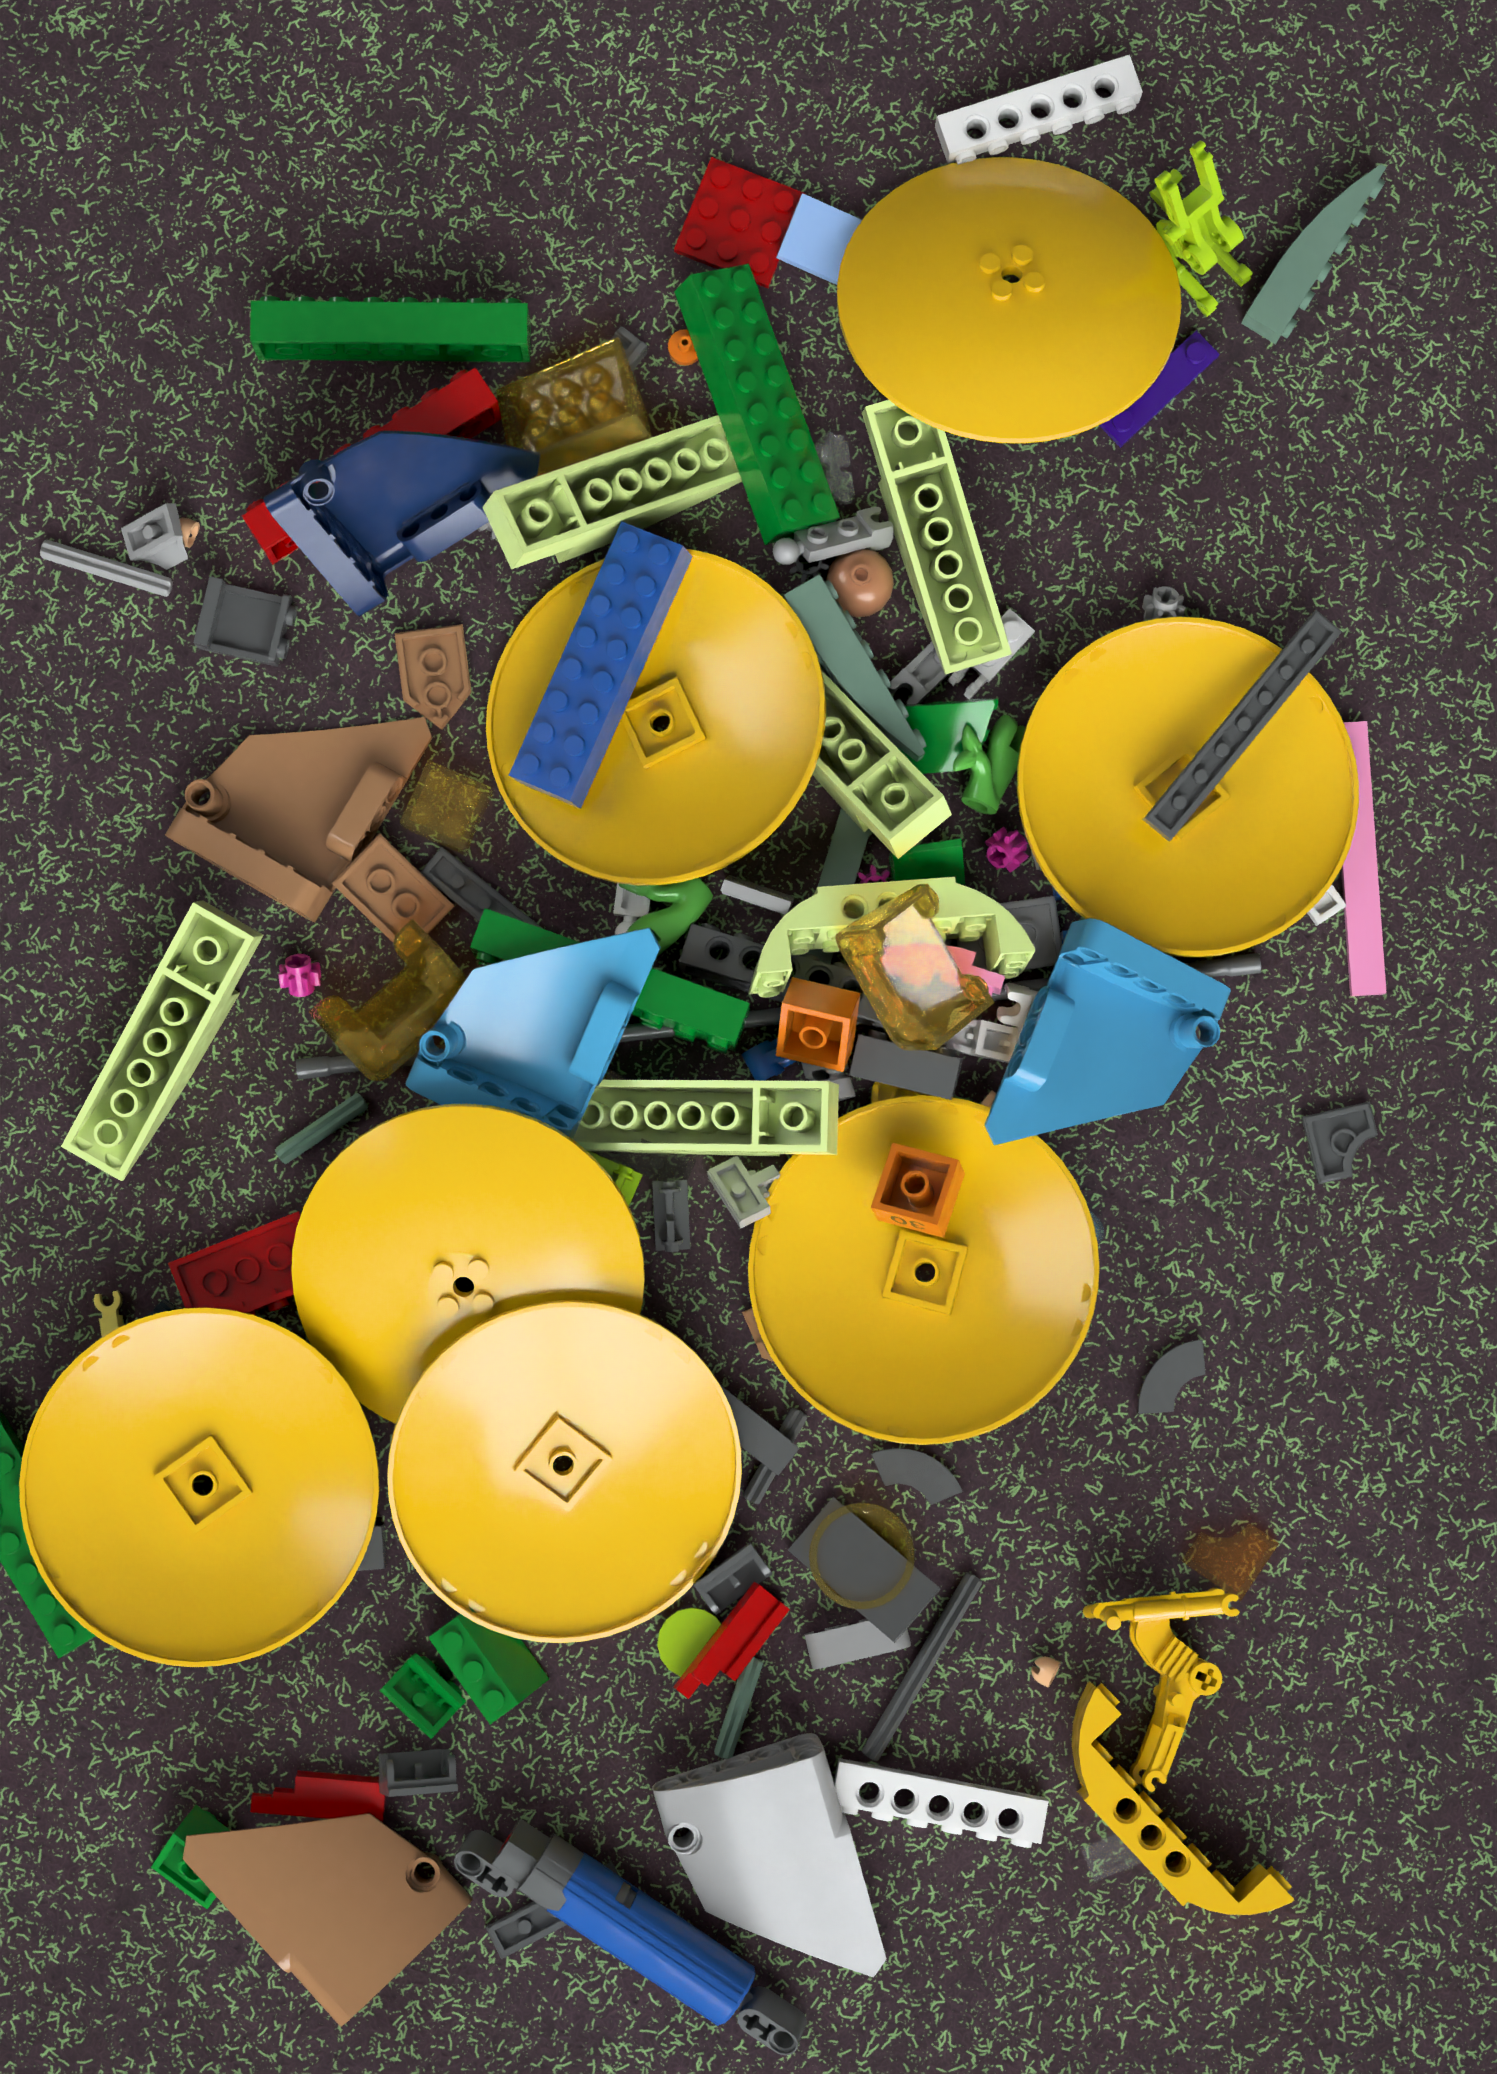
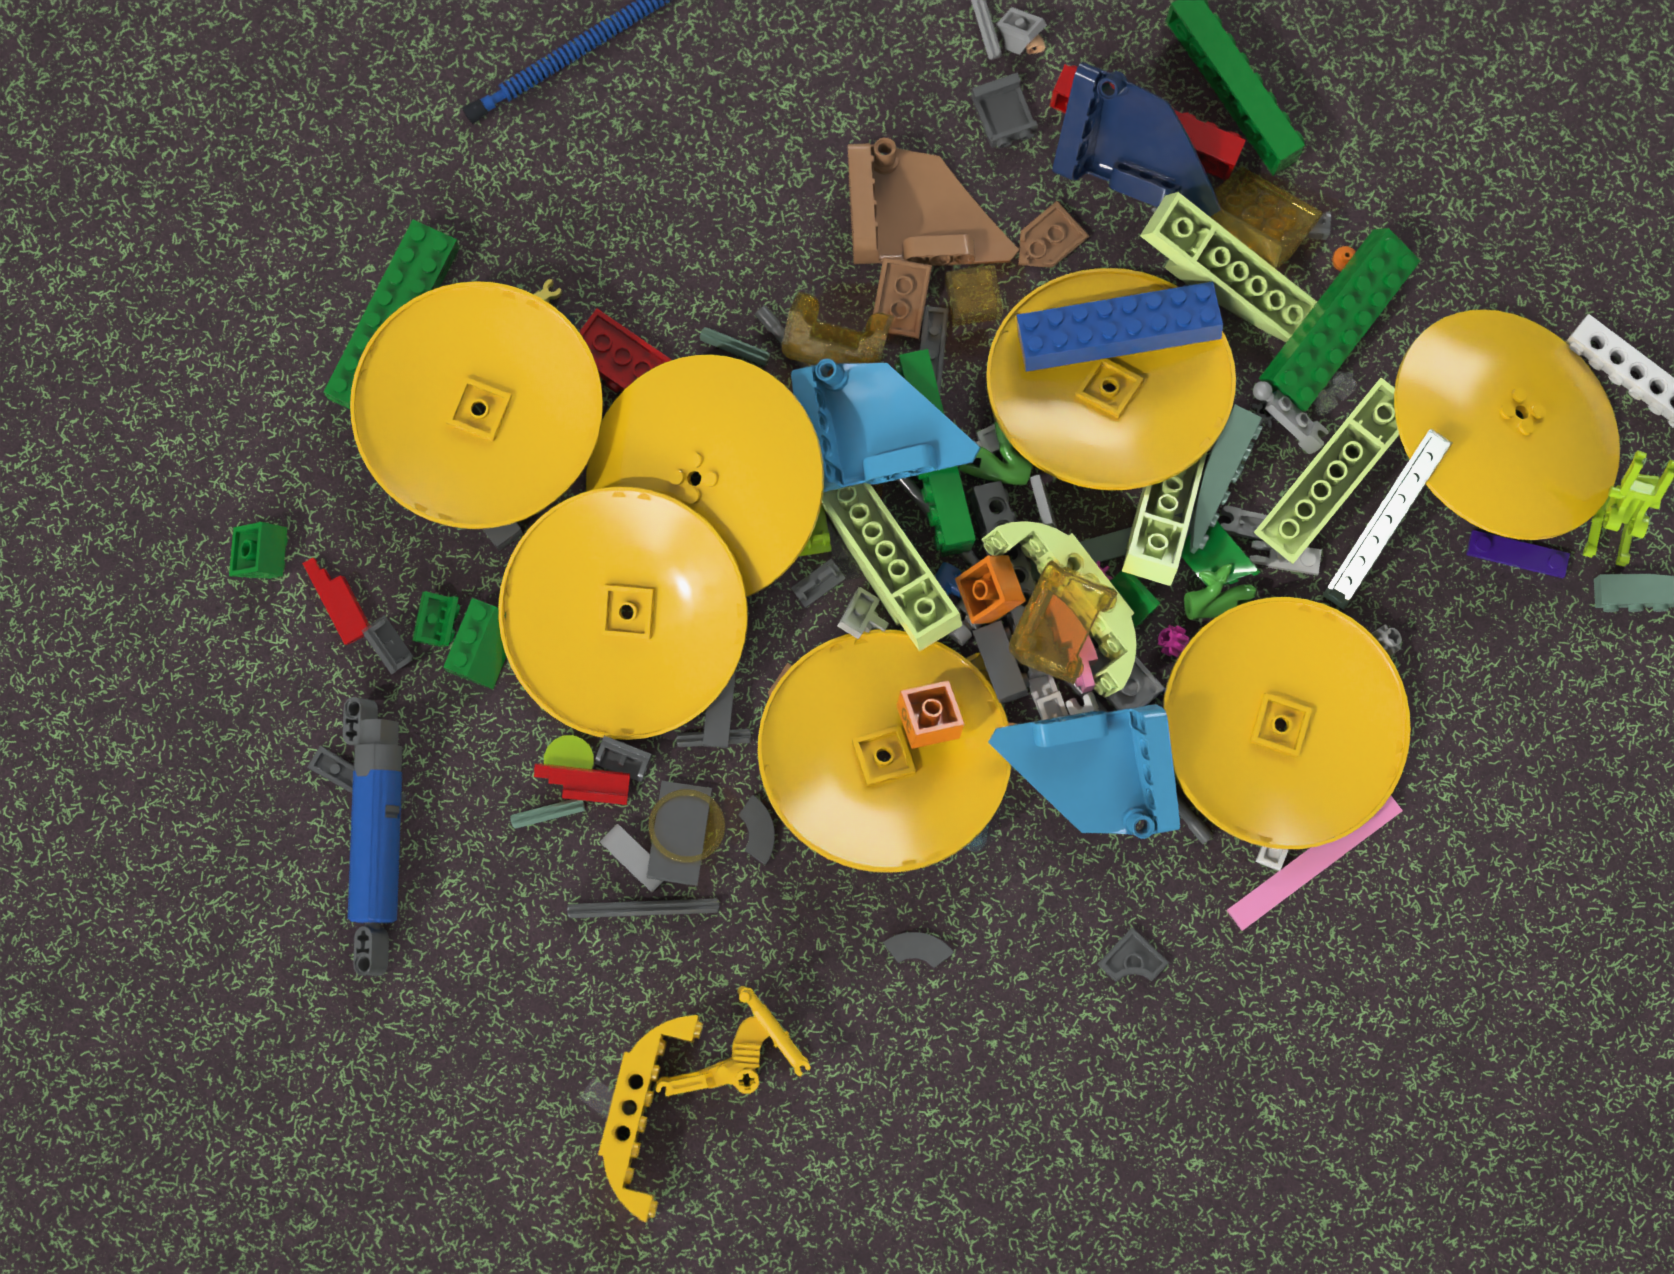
camera: 60 degrees right, 5 degrees down
yellowish green slope [61,901,263,1181] -> none
medium nougat panel [183,1813,473,2027] -> none
dark pink gear [278,954,321,997] -> none
panel [652,1733,887,1977] -> none
red plate [674,157,806,289] -> none
light blue tile [776,193,862,285] -> none
nougat cylinder [826,548,894,617] -> none
white brick [834,1758,1049,1848] -> none
light nougat hinge [1031,1656,1061,1688] -> none
dark grey tile [1142,610,1342,841] -> none
clear orange tile [1181,1523,1279,1602] -> none
none -> tile [1323,429,1452,609]

